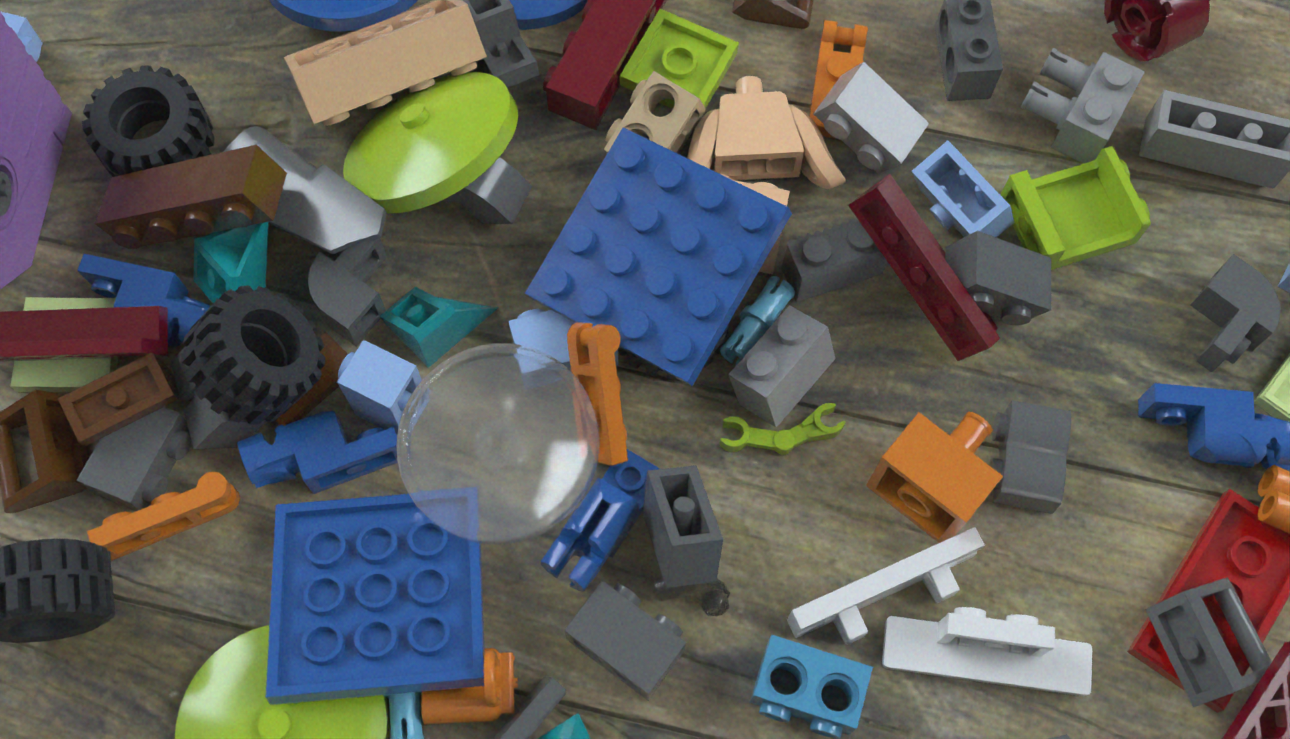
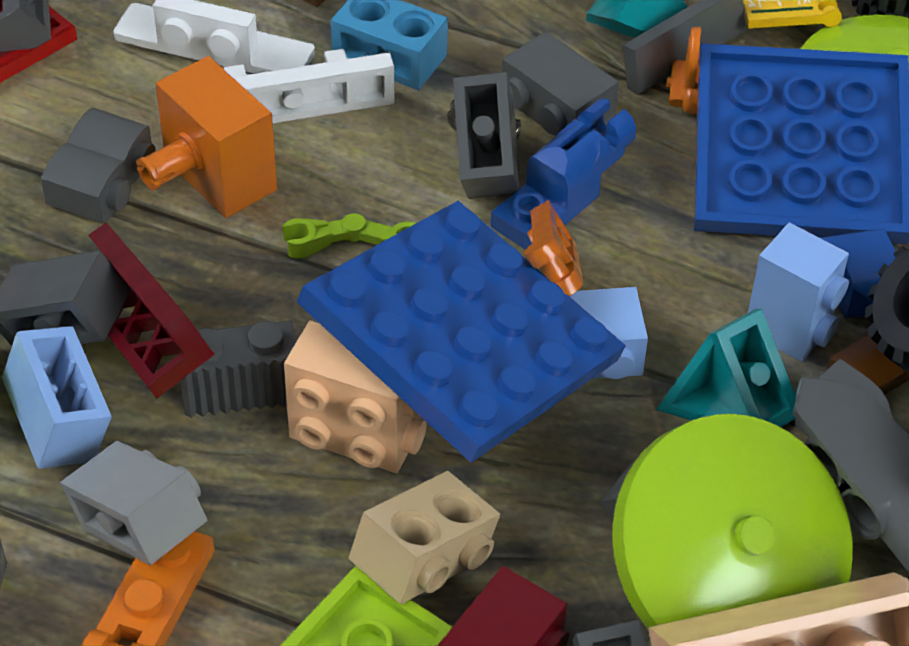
camera: 170 degrees left, 20 degrees down
clear dish [396,343,600,545] -> none
light nougat torso [687,76,846,189] -> none
light grey brick [728,305,836,428] -> none

